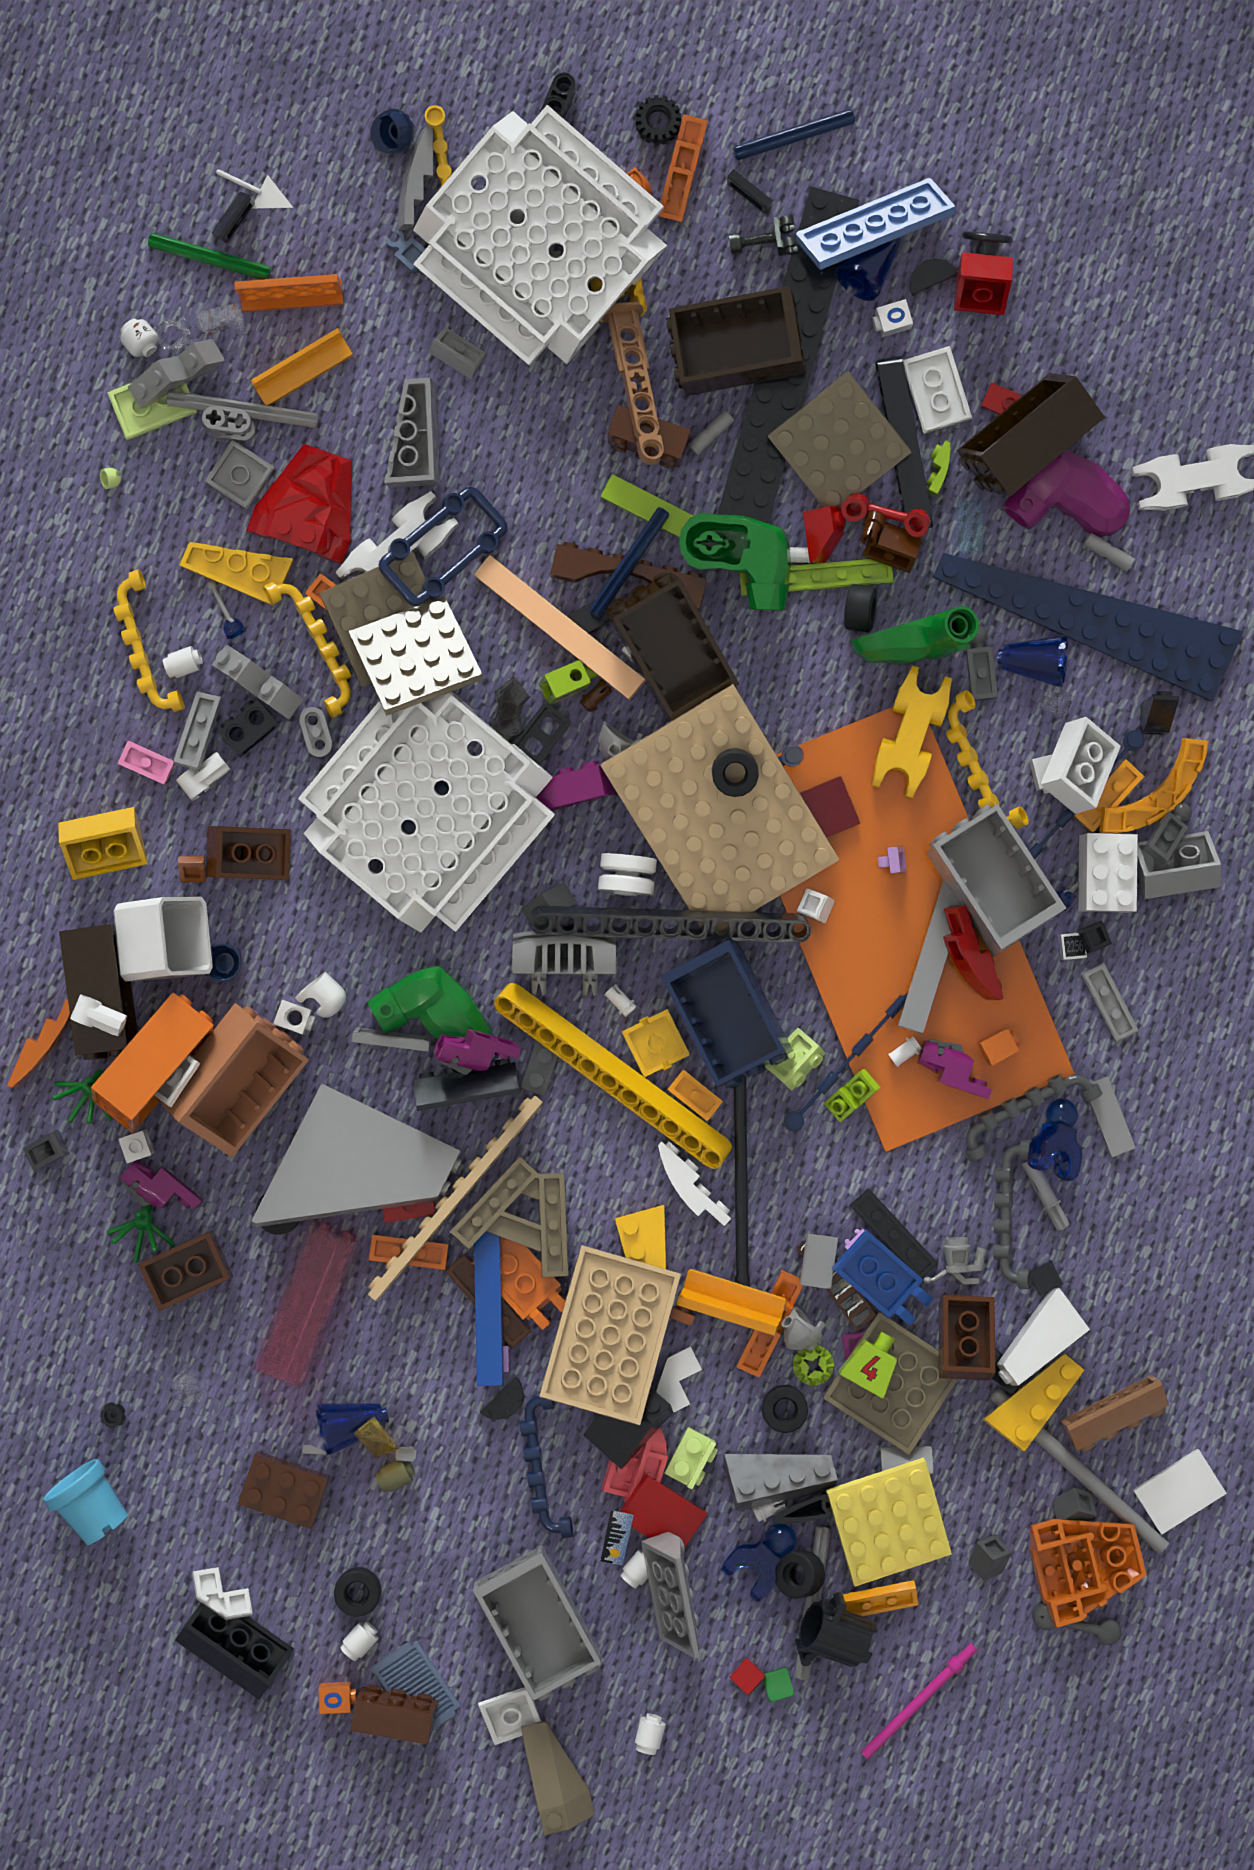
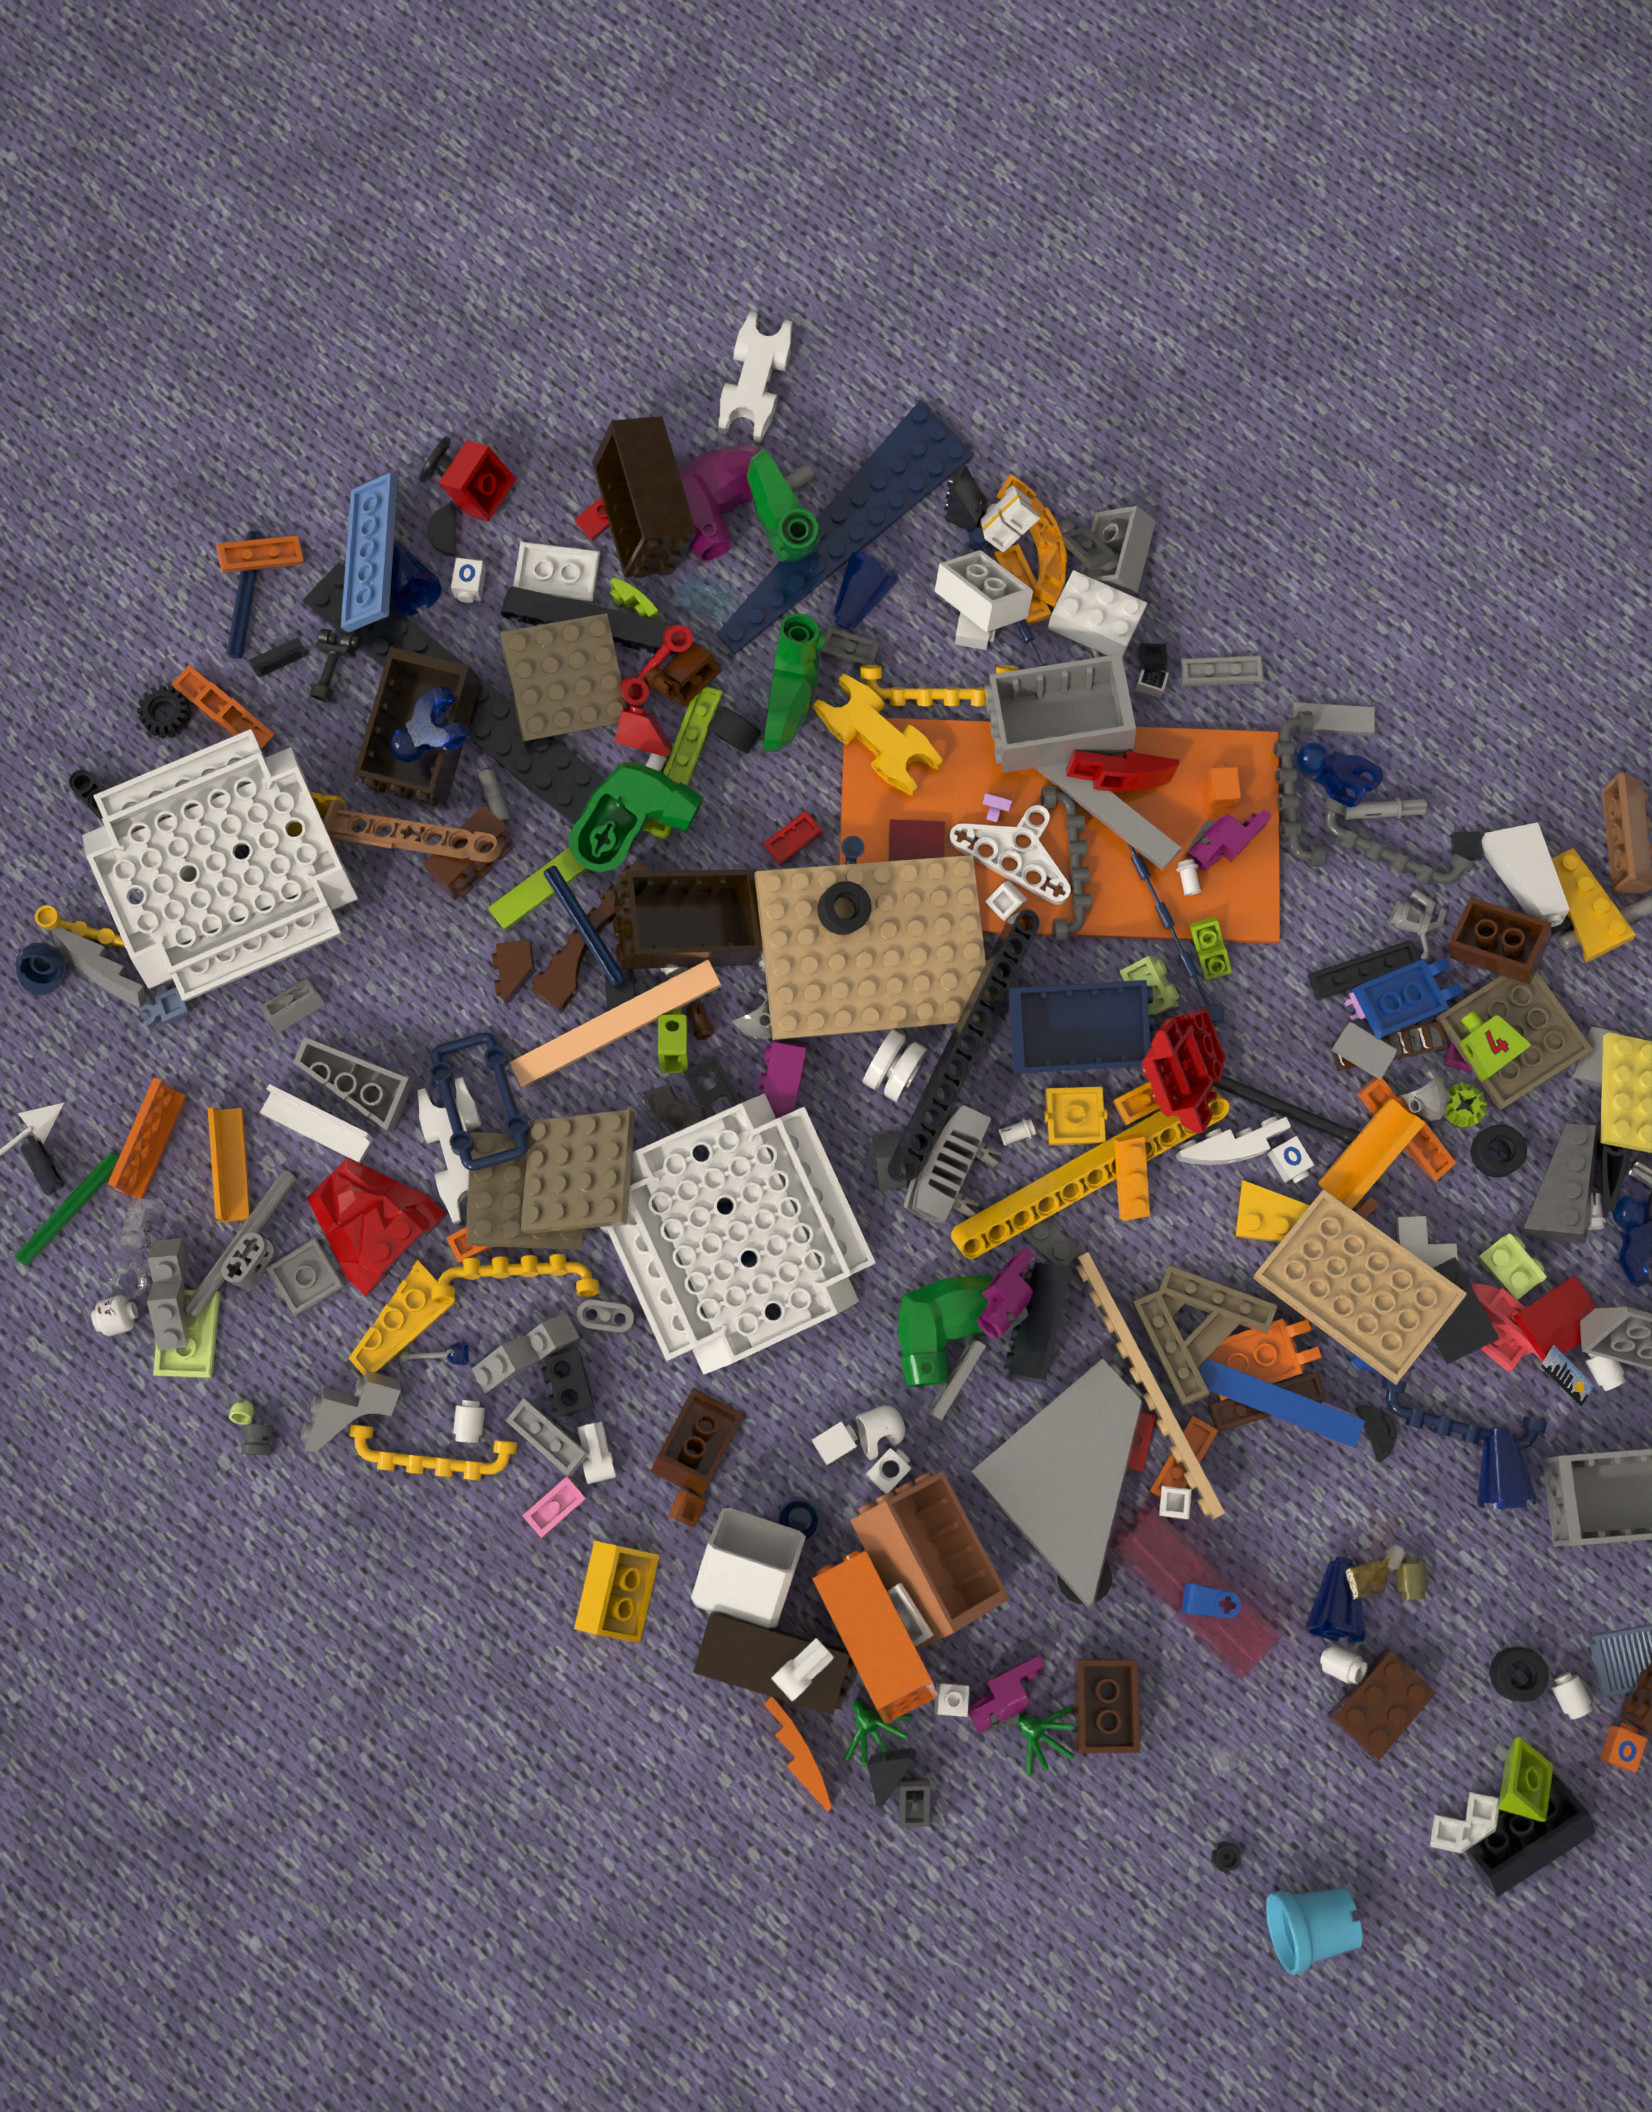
camera: 65 degrees left, 10 degrees down
none -> orange plate [216,535,304,573]
none -> dark grey wheel [241,1424,273,1455]
none -> white panel [260,1084,374,1164]
none -> light grey arch [300,1370,401,1452]
none -> clear blue piece [390,687,472,763]
none -> reddish brown slope [492,940,535,1004]
none -> green piece [746,449,821,562]
none -> red plate [763,810,823,866]
none -> white brick [812,1421,858,1466]
none -> black slope [867,1748,917,1809]
none -> white beam [949,805,1071,905]
none -> white hips [980,486,1040,553]
none -> dark grey bar [1041,786,1092,941]
none -> light orange plate [1114,1133,1150,1221]
none -> red wedge [1142,1008,1226,1134]
none -> white slope [1159,1486,1192,1520]
none -> blue piece [1181,1582,1241,1618]
none -> white brick [1268,1136,1314,1183]
none -> white brick [1320,1645,1367,1685]
none -> clear blue cone [1477,1427,1537,1509]
none -> lime slope [1498,1737,1553,1821]

